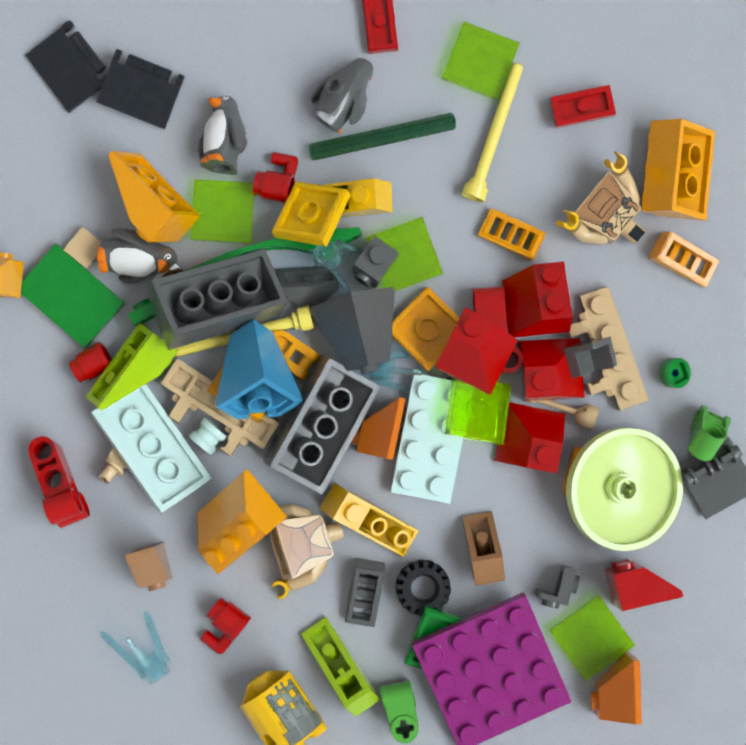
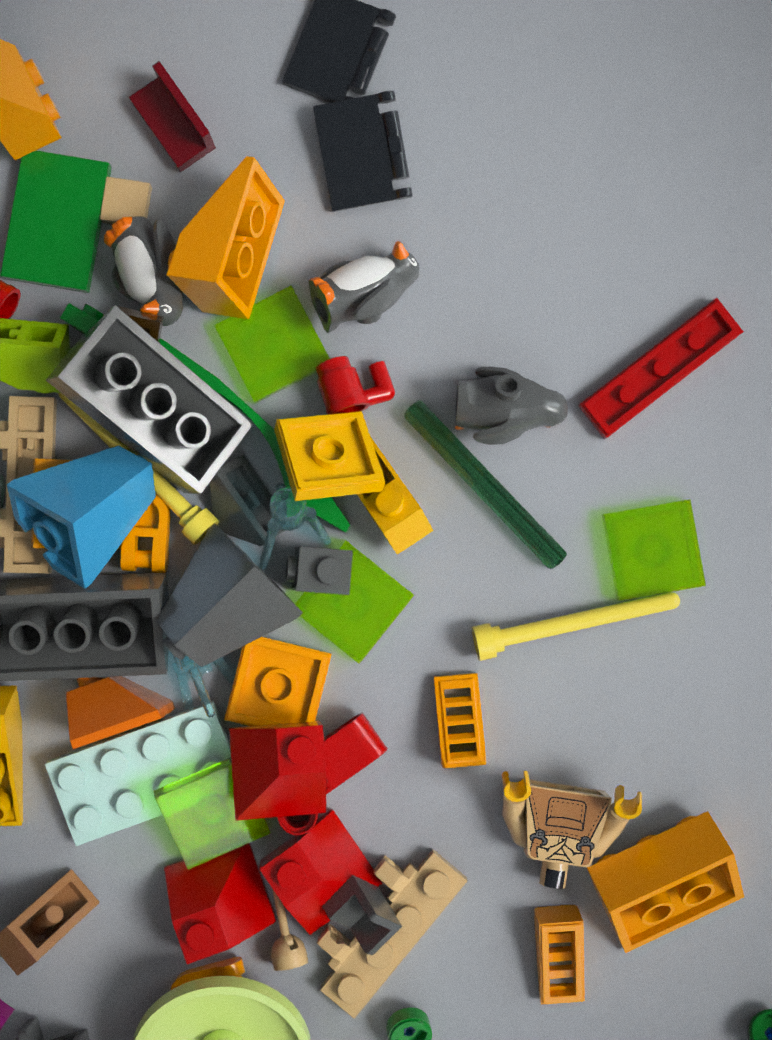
camera: 55 degrees right, 0 degrees up
red slope [502,261,573,338] -> none
red plate [549,85,616,129] -> none
none -> dark red panel [129,61,216,172]

